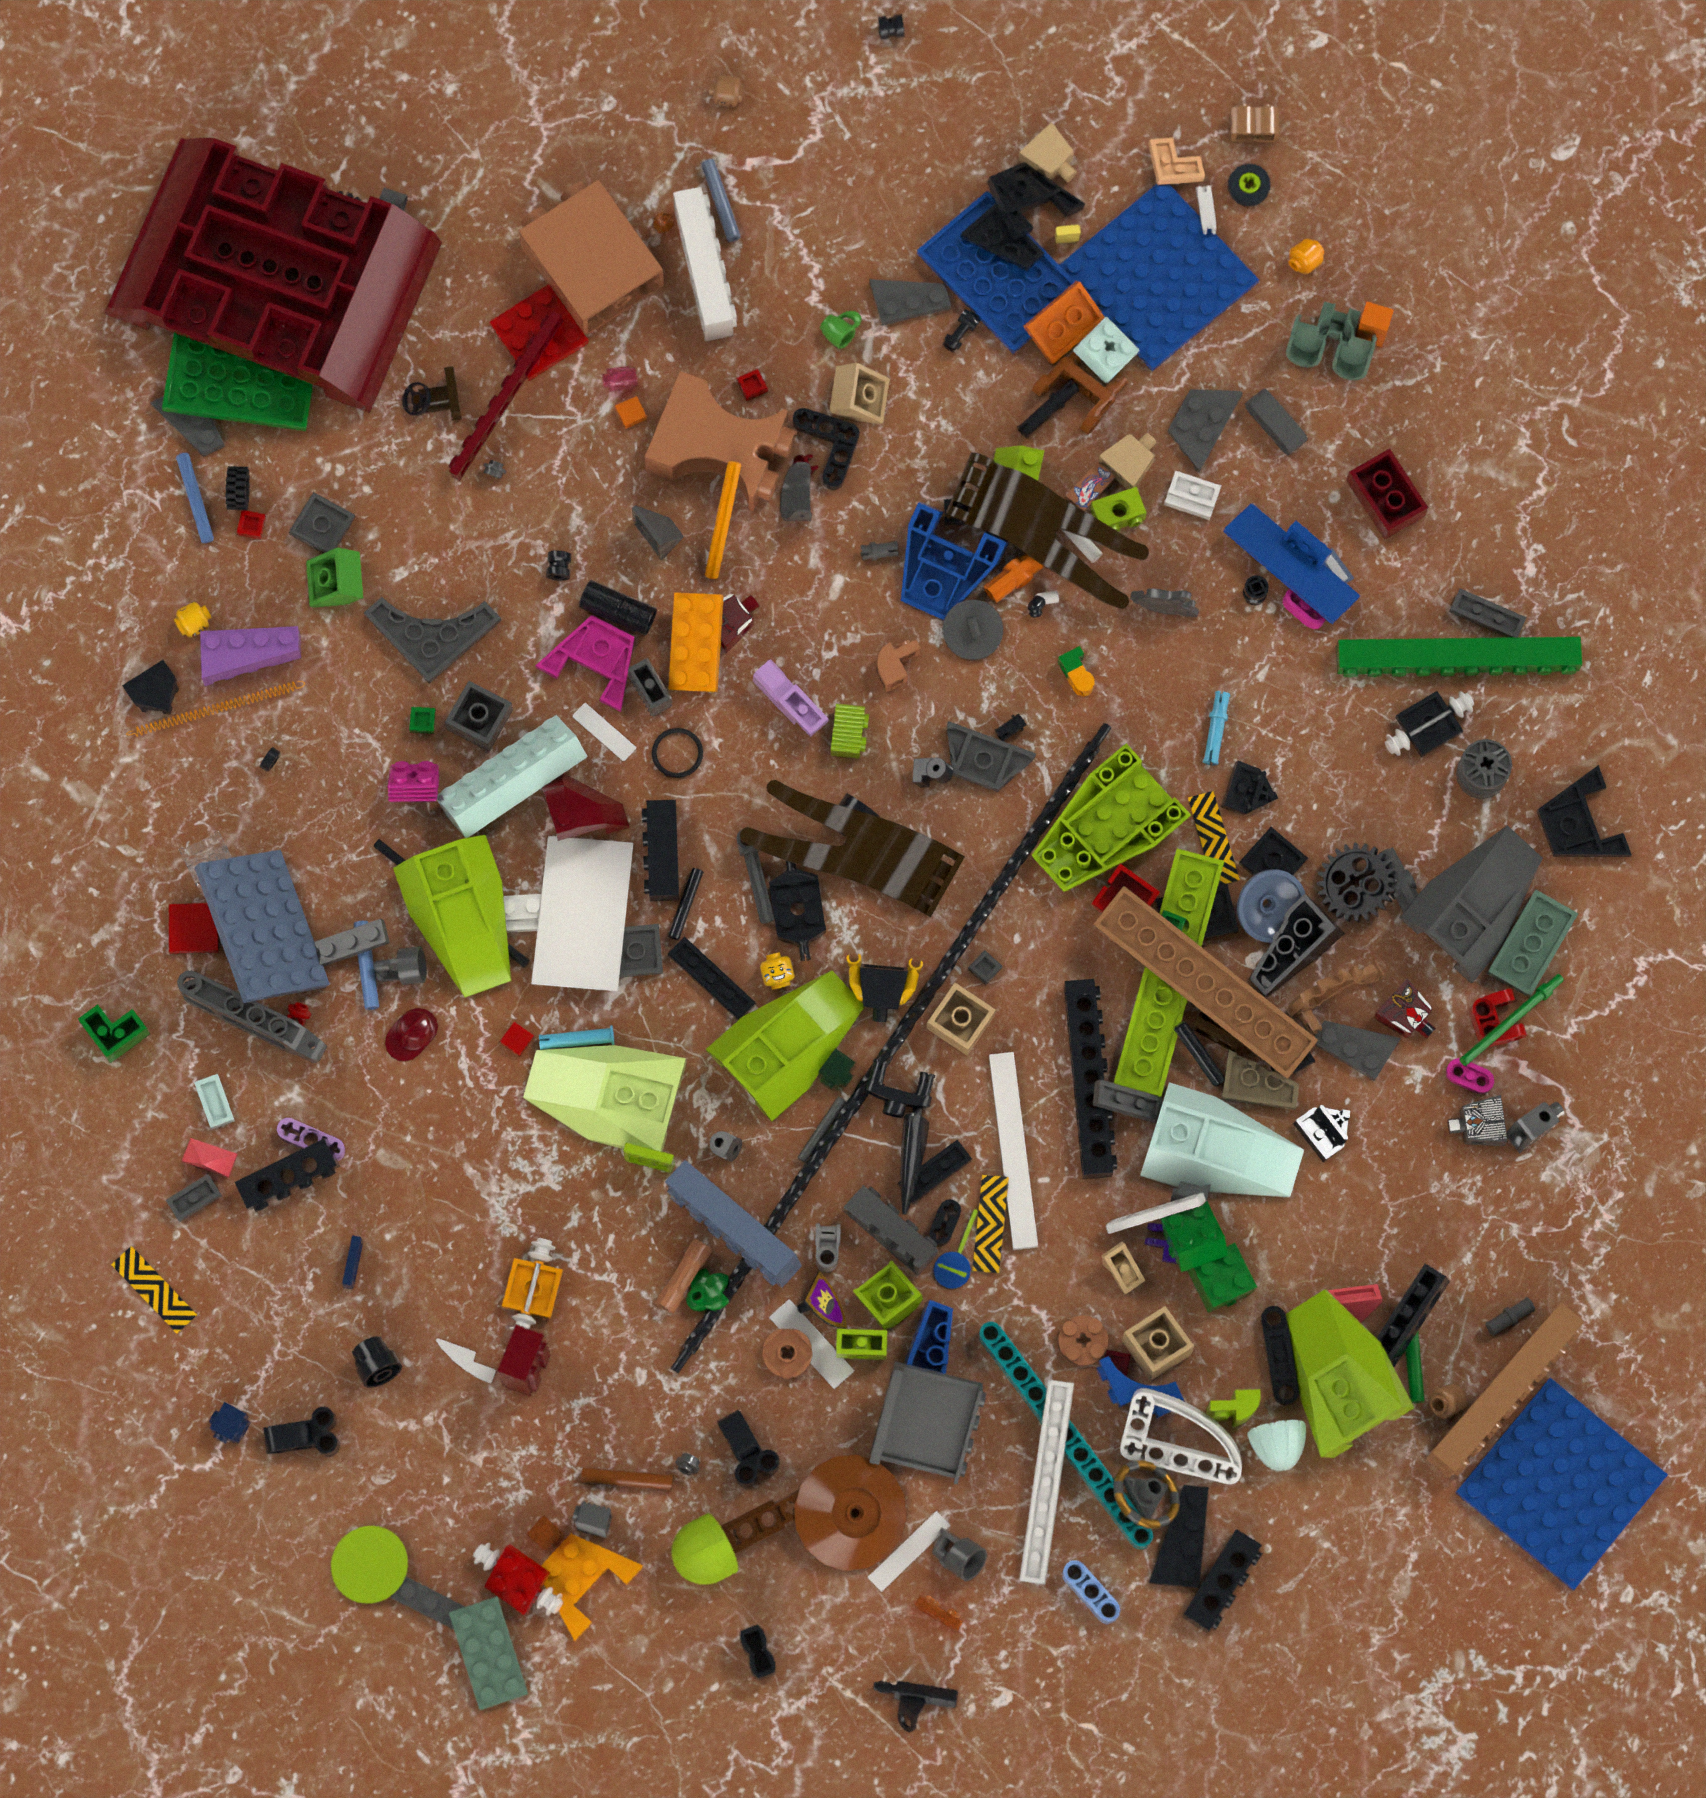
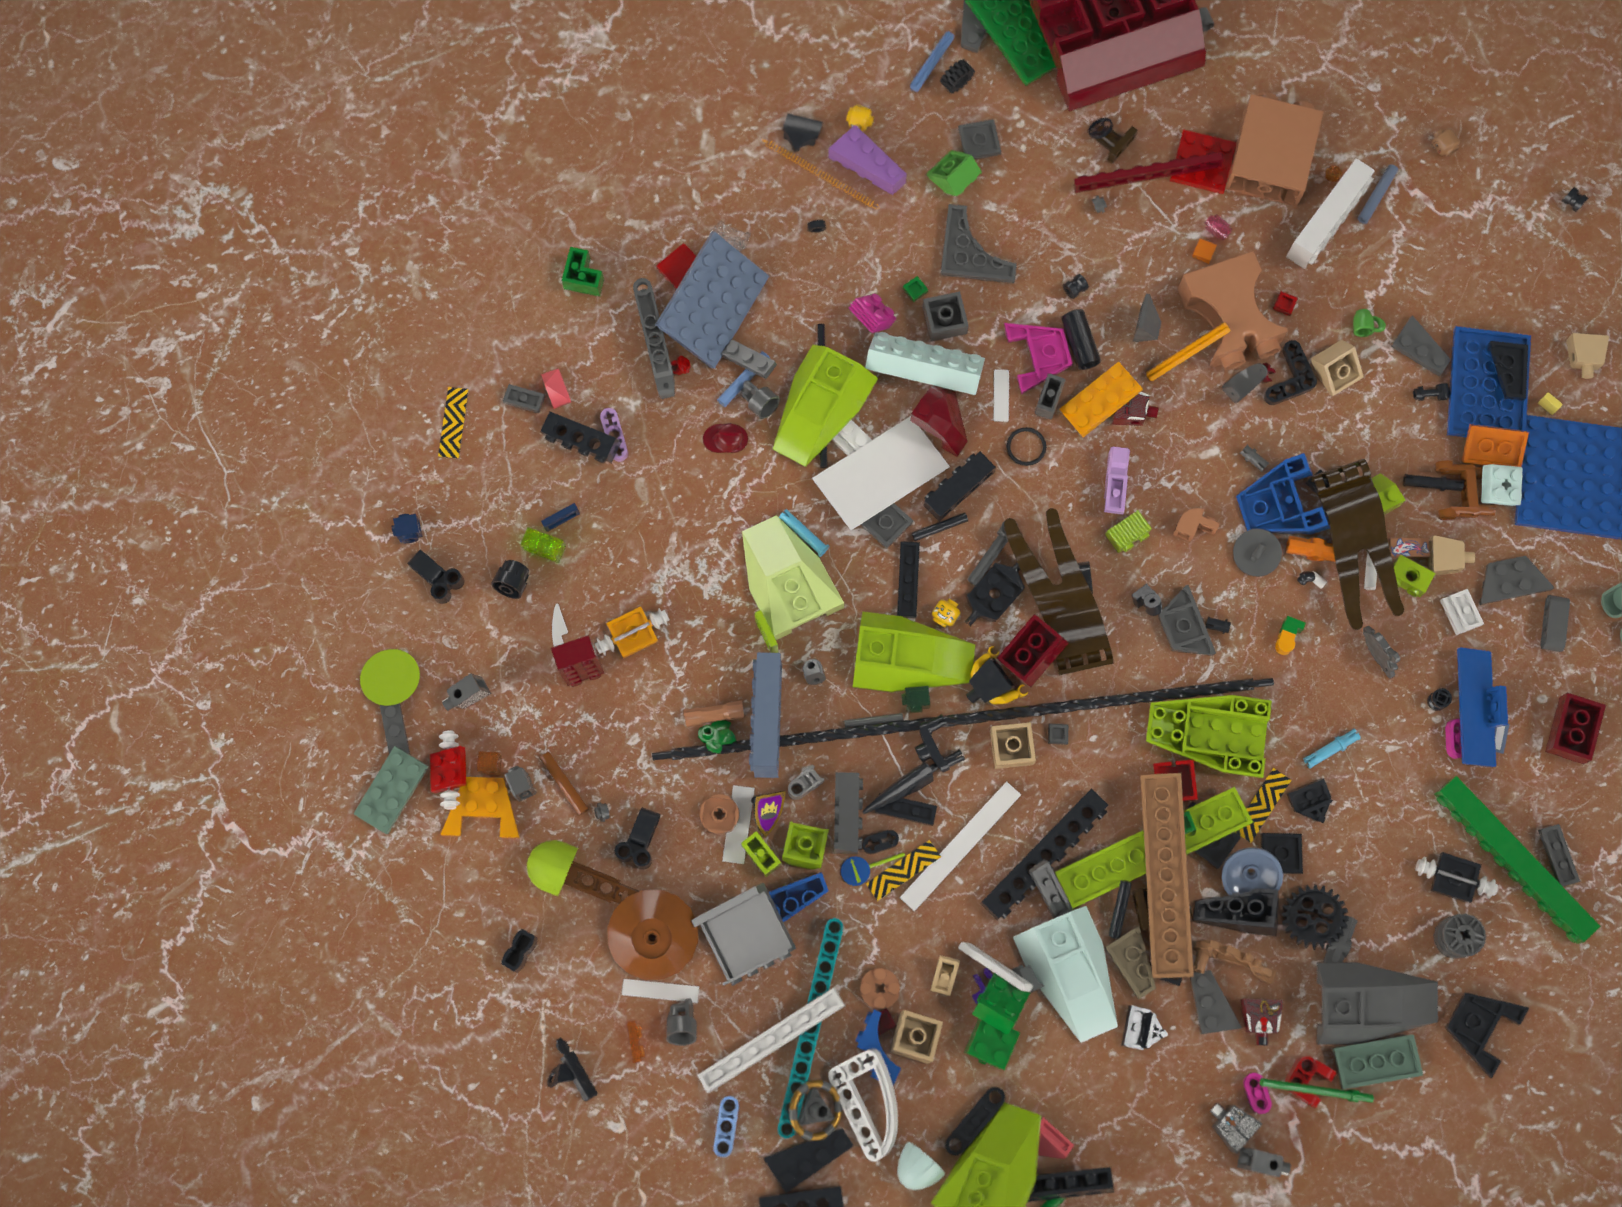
camera: 55 degrees right, 0 degrees up
light aqua tile [194,1074,235,1130] -> none
red tile [237,510,266,539] -> none
red tile [500,1022,535,1057] -> none
black wing [987,162,1085,240] -> none
lime brick [1206,1389,1261,1427] -> none
none -> dark grey torso [442,673,492,711]
none -> clear neon green brick [520,527,566,563]
none -> dark red brick [996,614,1069,687]

